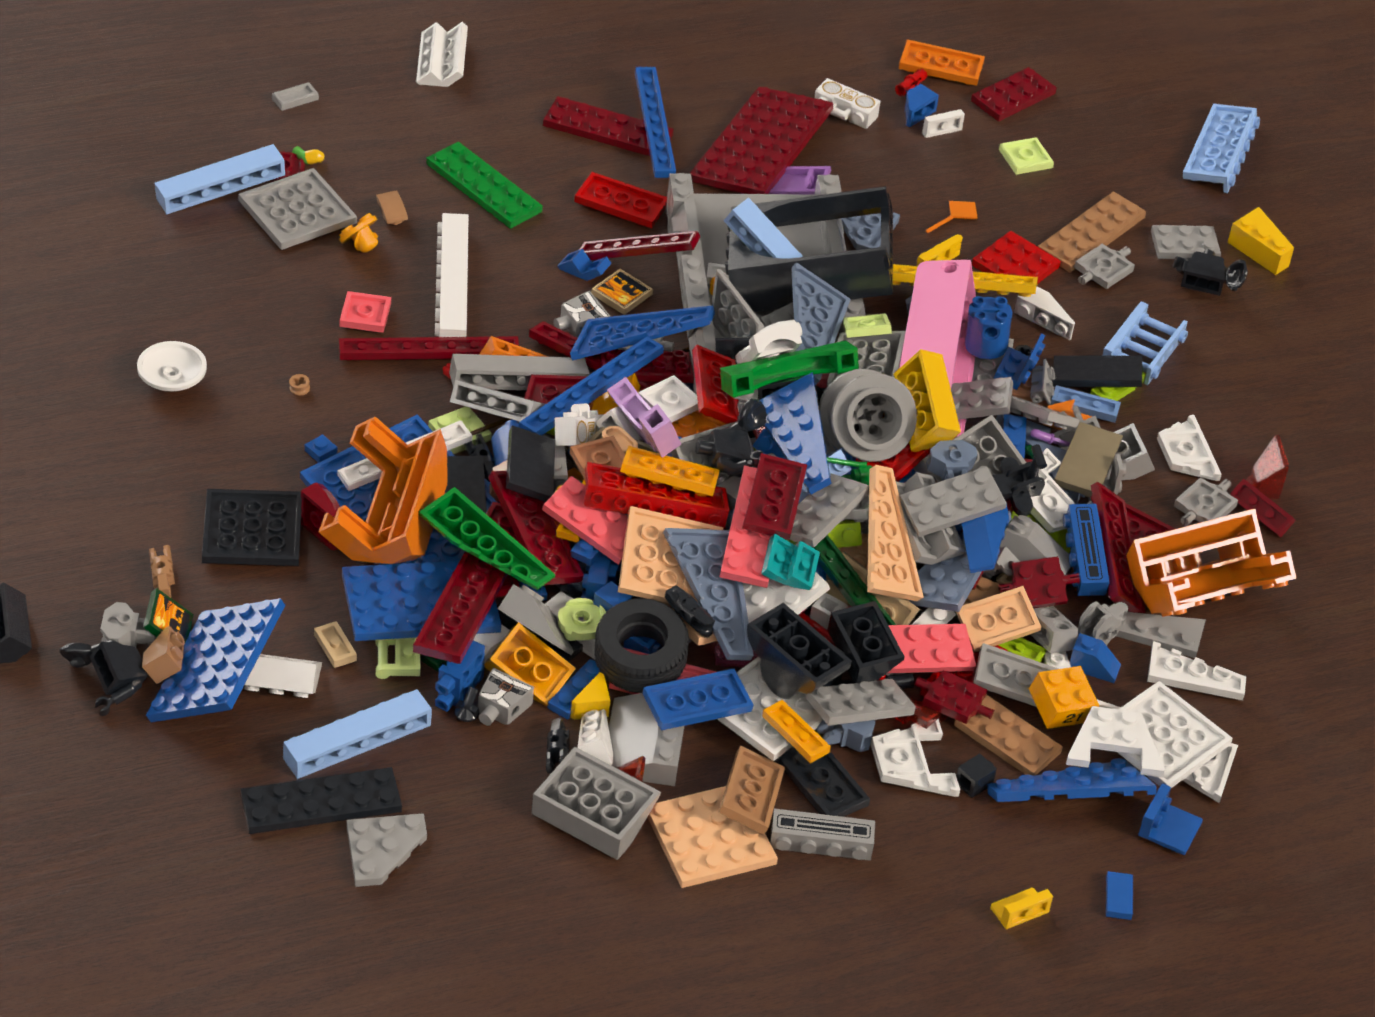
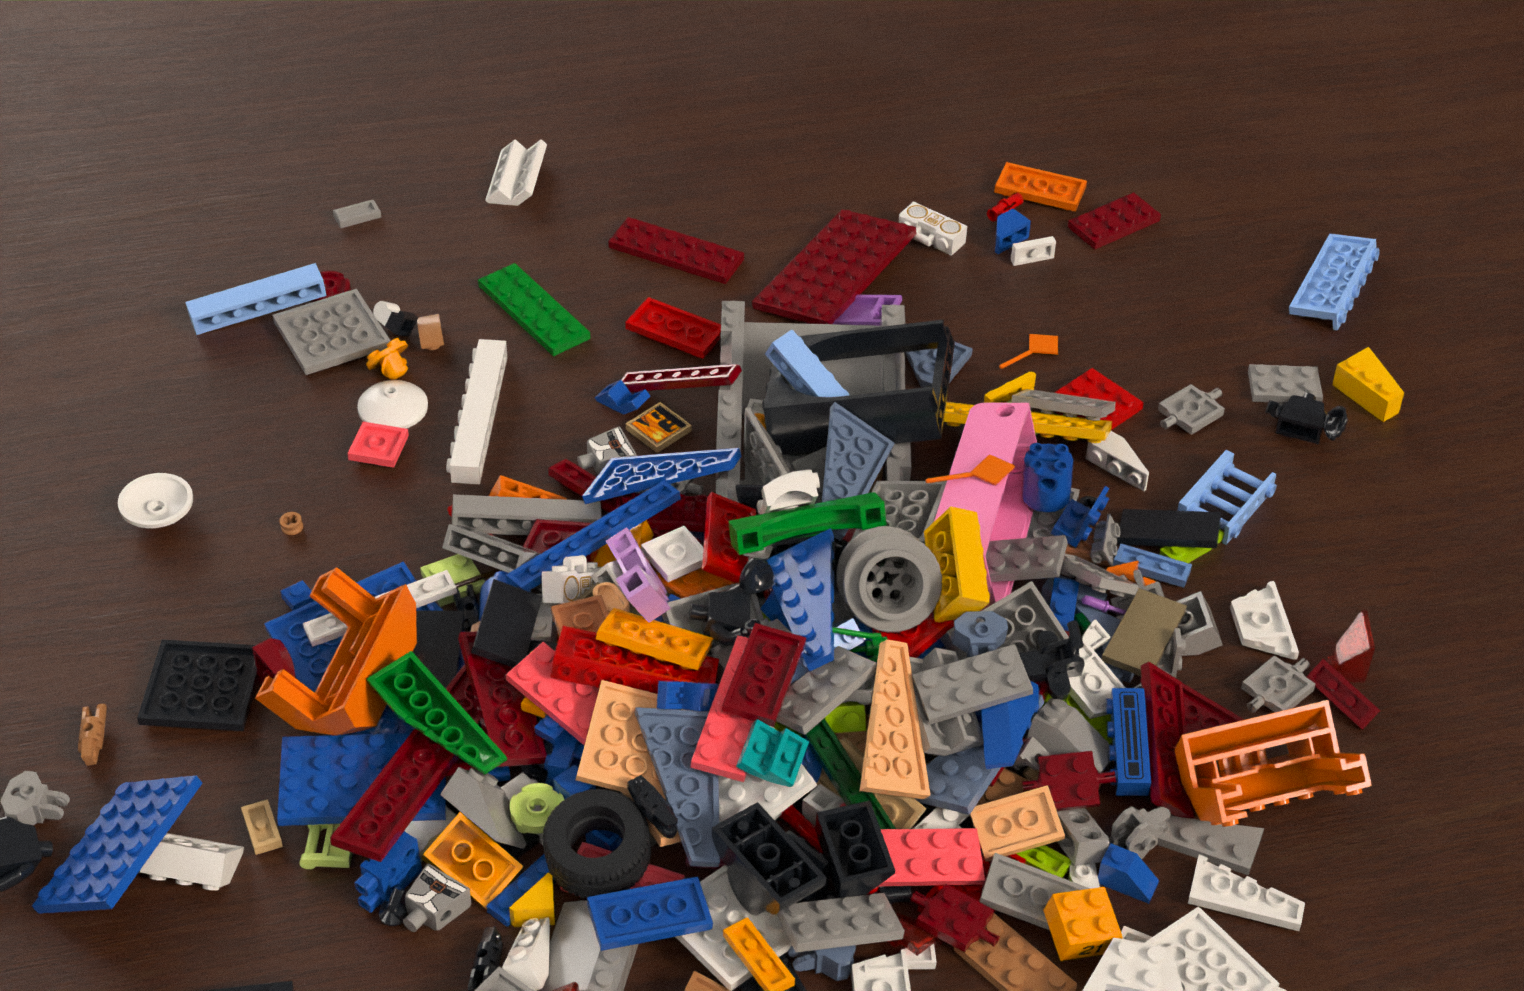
camera: 10 degrees right, 0 degrees up
medium nougat slope [142,625,185,684] -> none
tile [143,588,194,642] -> none
light blue brick [283,689,432,779] -> none
yellow arm [292,146,324,165] -> none
dark red plate [339,336,519,360] -> none
blue plate [635,67,676,178] -> none
yellowish green tile [842,314,892,338] -> none
yellowish green tile [999,137,1054,175] -> none
medium nougat plate [1038,191,1146,273] -> none
none -> white dish [357,380,428,429]
none -> black leg [374,301,419,337]
none -> blue slope [657,681,718,711]
none -> orange piece [925,454,1015,486]
none -> light grey plate [1011,389,1116,421]

